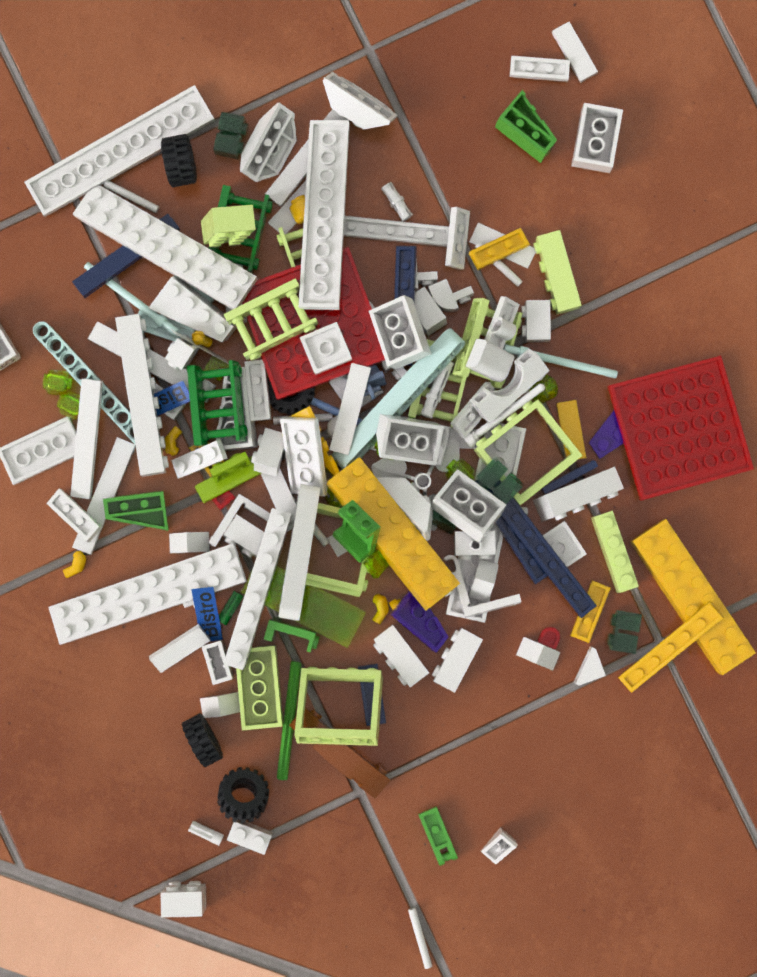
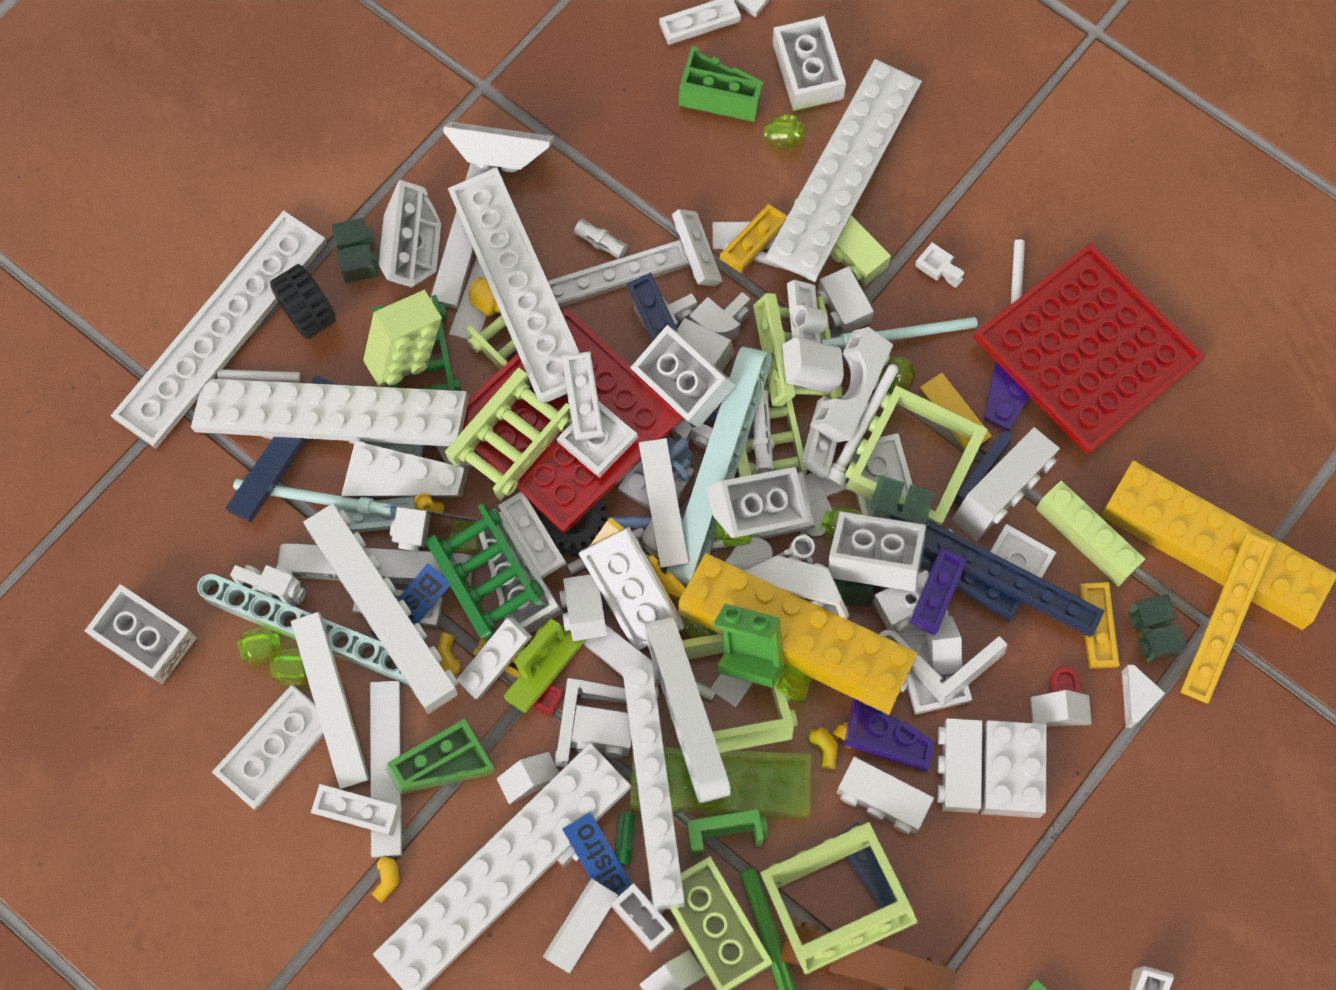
camera: 25 degrees left, 15 degrees down
none -> white plate [230,565,306,607]
none -> white tile [561,352,604,441]
none -> clear neon green head [764,115,804,150]
none -> white plate [766,59,922,282]
none -> dark purple tile [908,547,967,636]
none -> white plate [915,242,964,288]
none -> white brick [981,720,1046,818]
none -> white bar [1011,239,1025,304]

